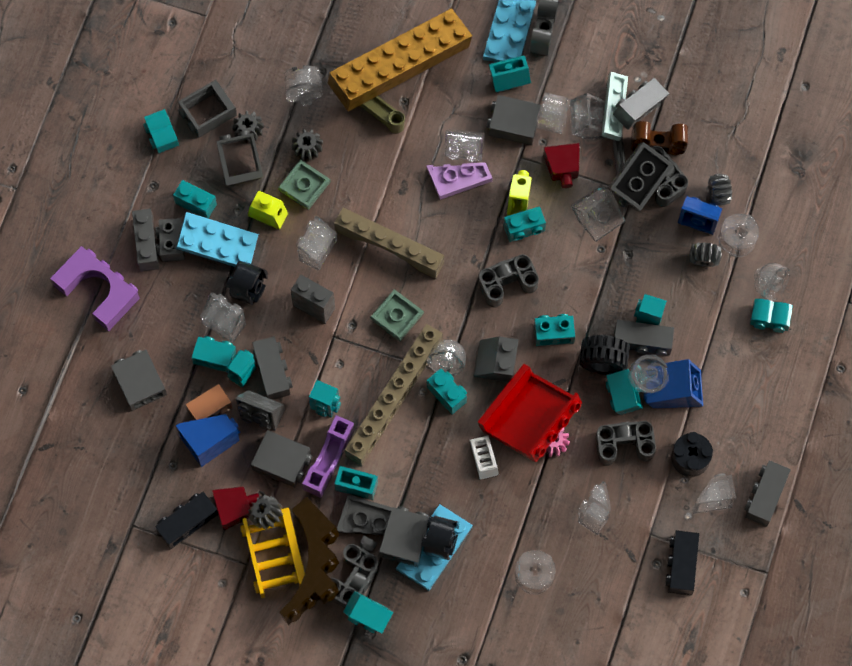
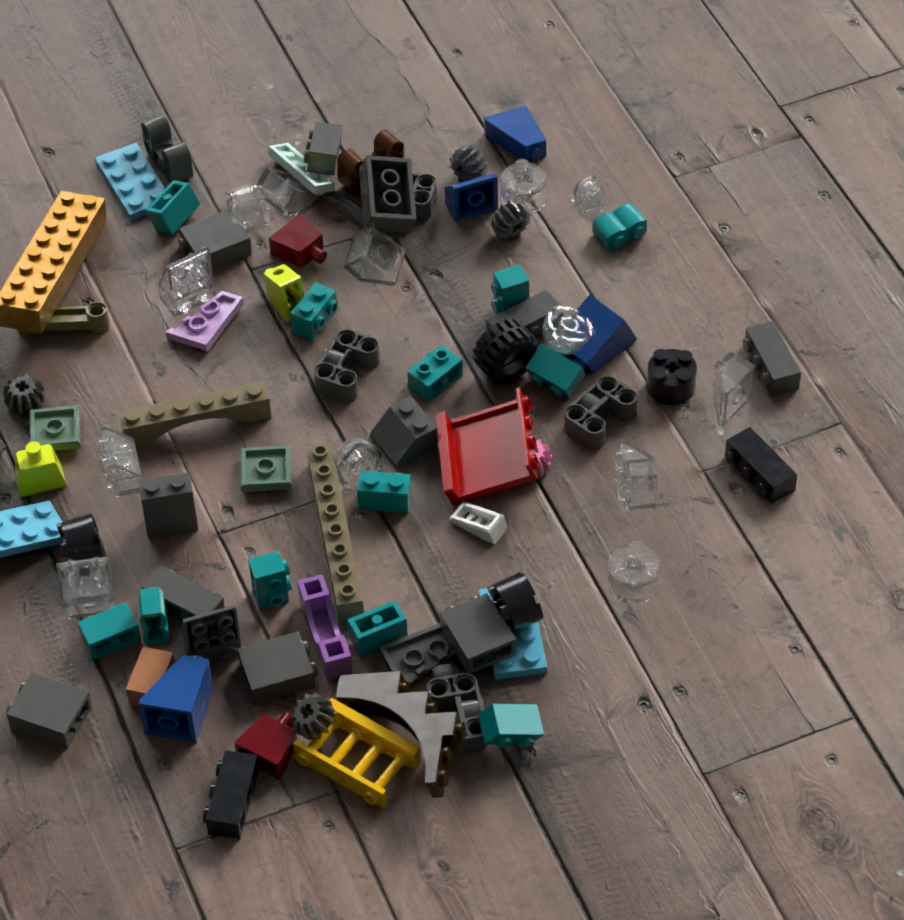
camera: 40 degrees left, 20 degrees down
none -> blue slope [484,105,546,163]

